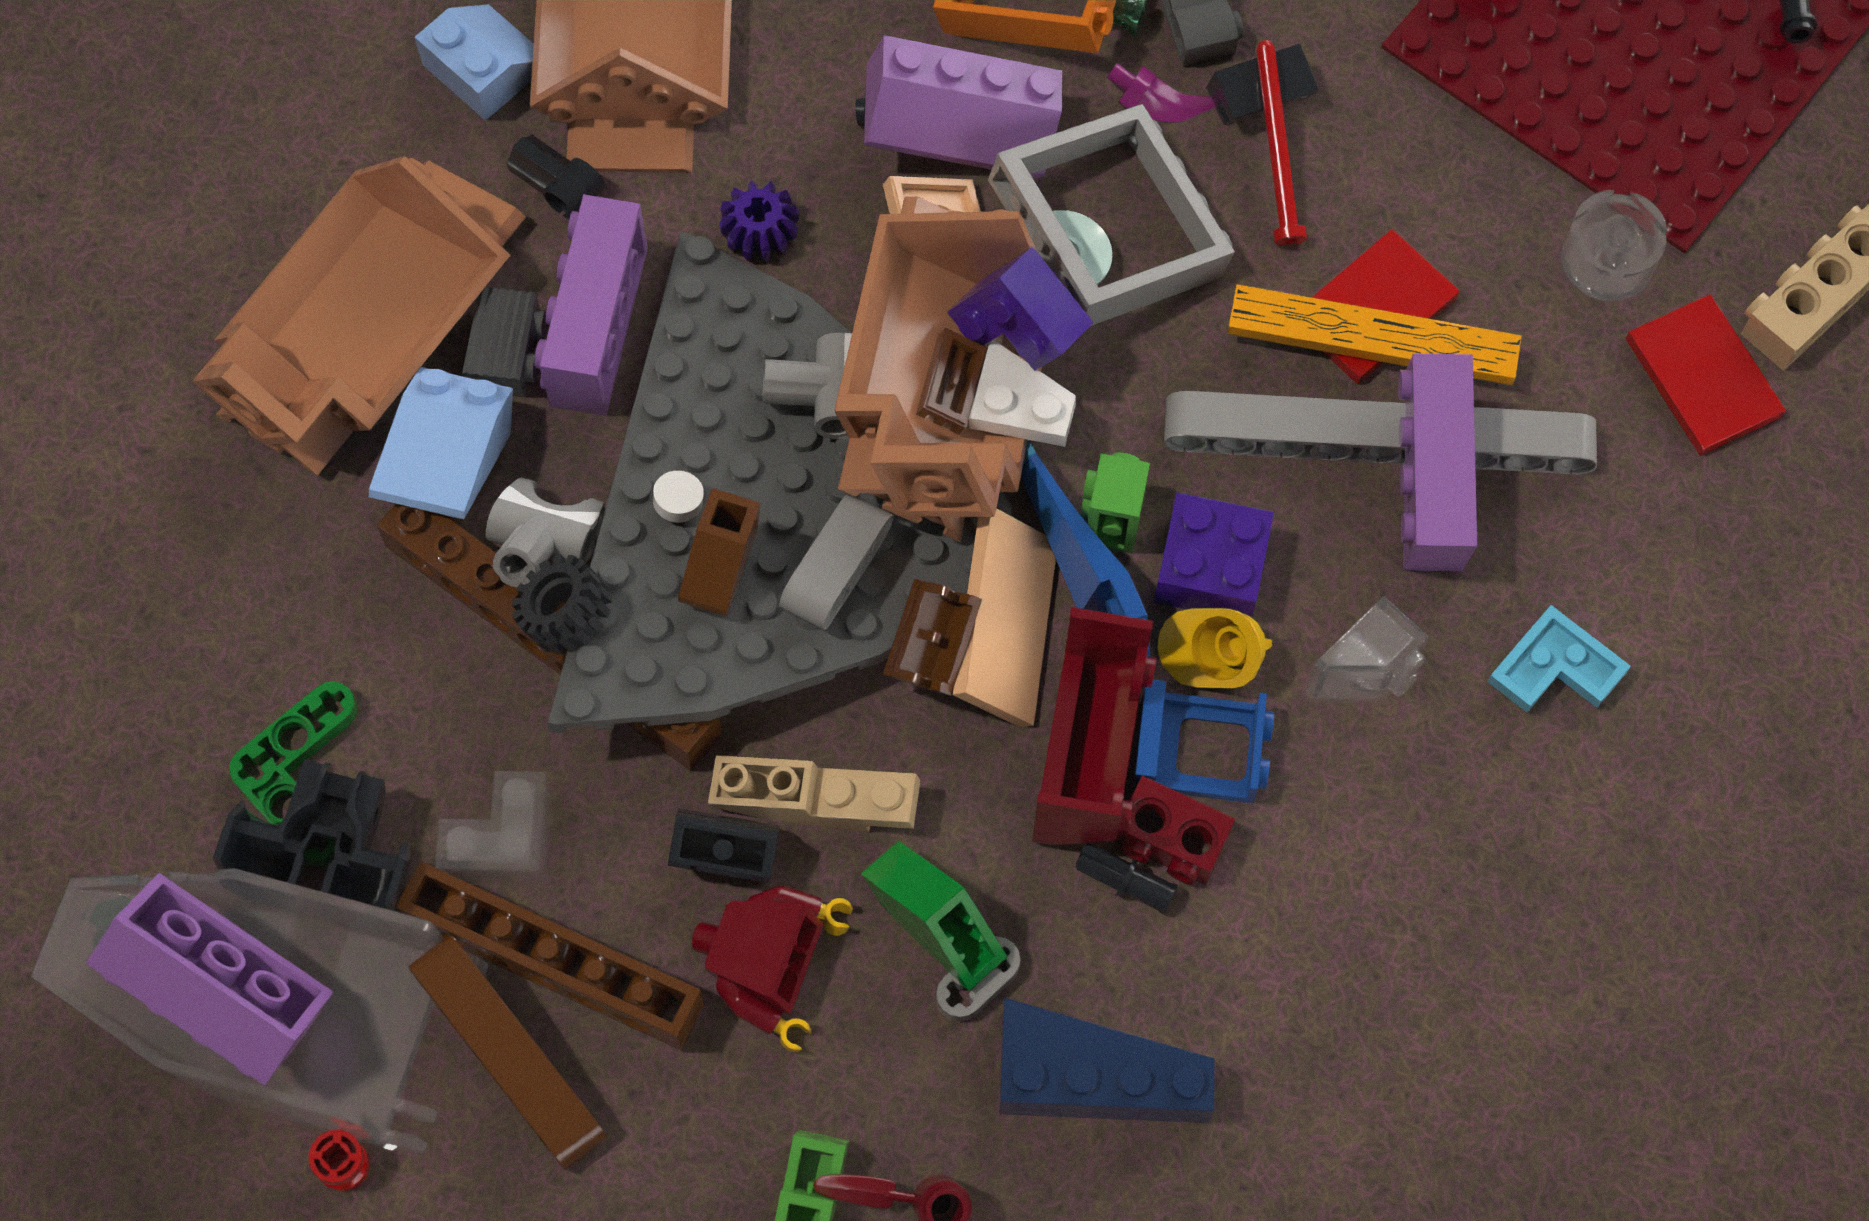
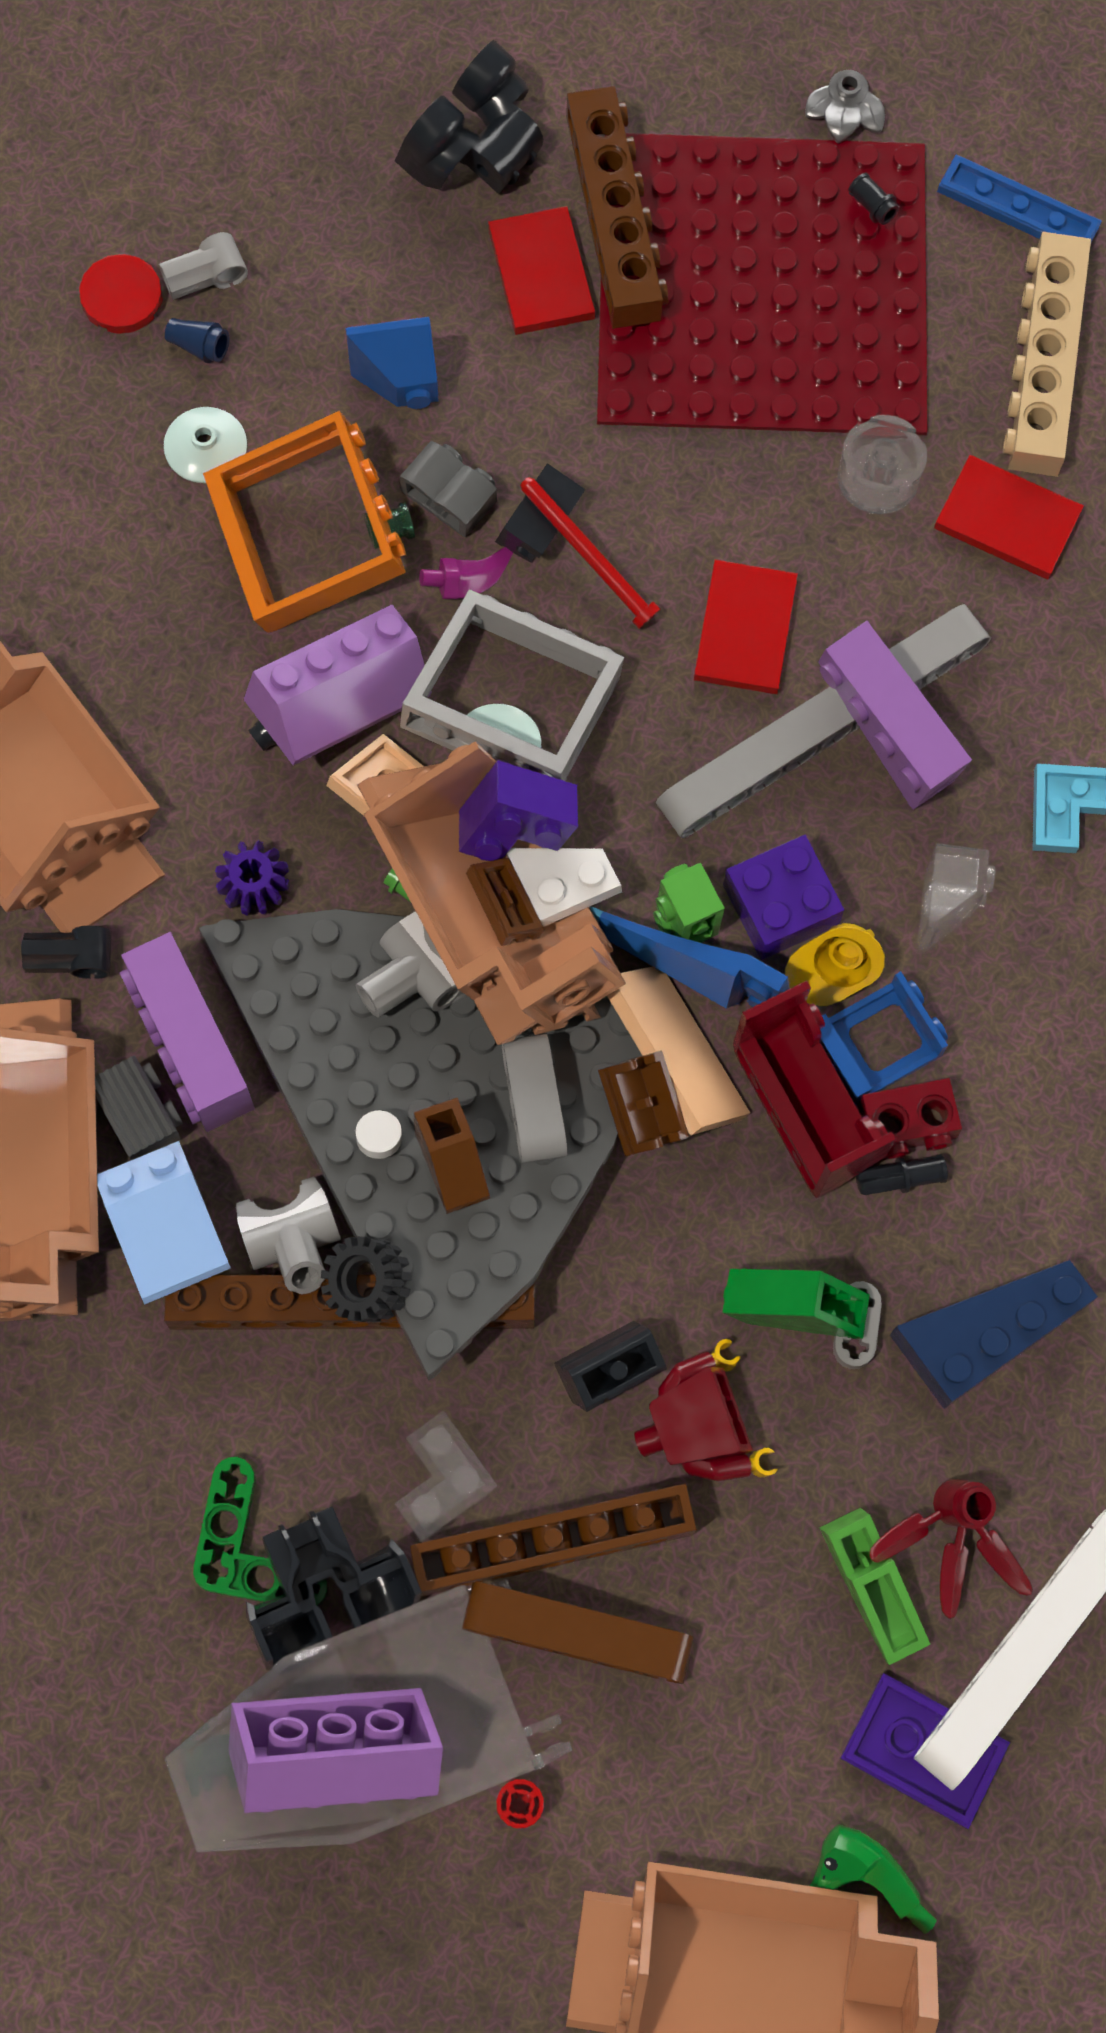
camera: 40 degrees left, 5 degrees up
tan slope [708,755,921,832] -> none
light orange tile [1227,284,1522,385] -> none

